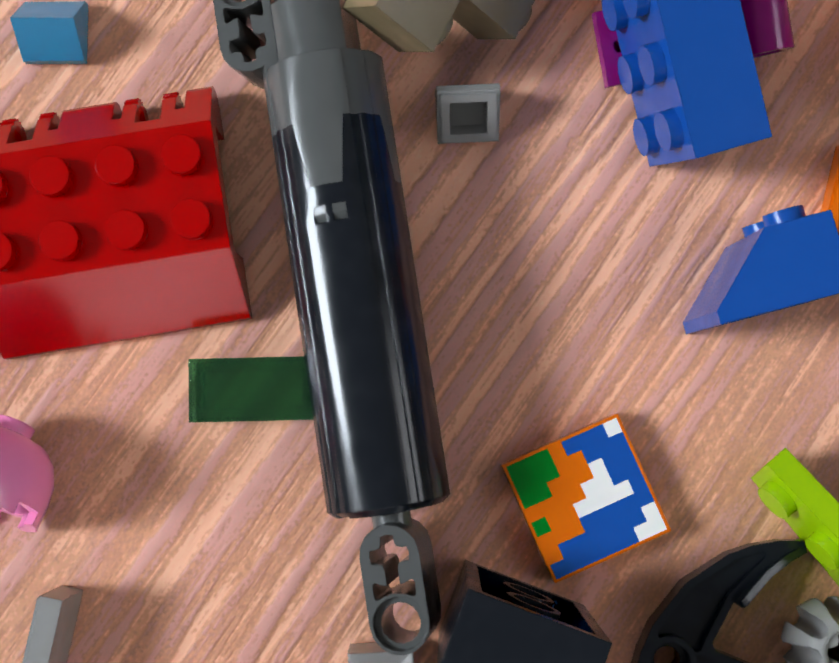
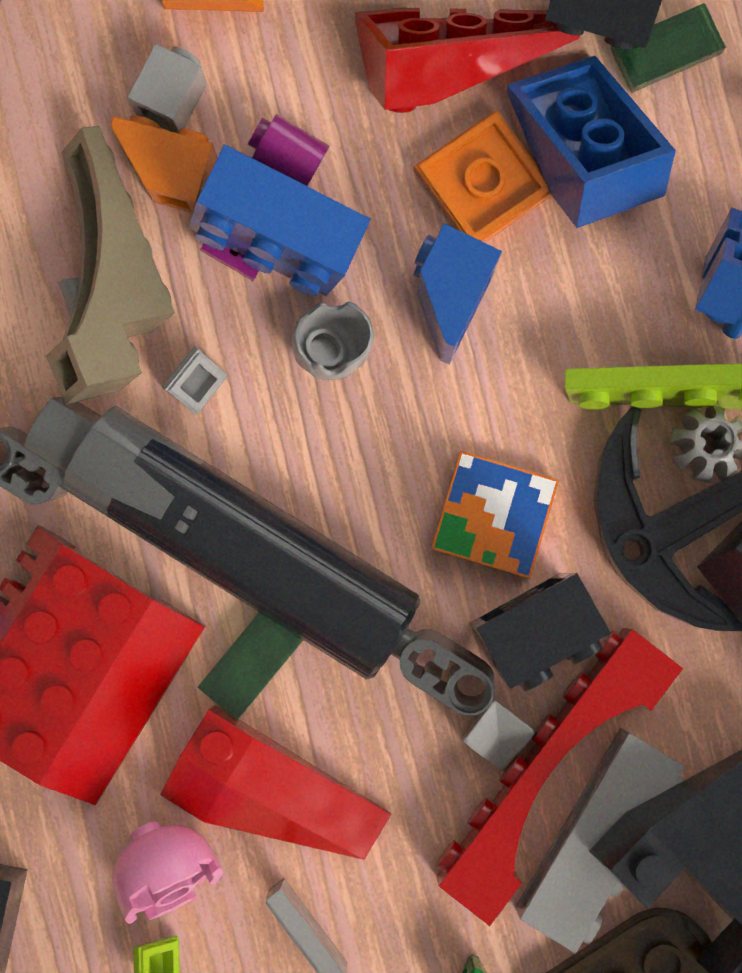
camera: 45 degrees left, 0 degrees up
none -> red wedge [160,705,391,860]
none -> light grey hair [291,301,375,380]

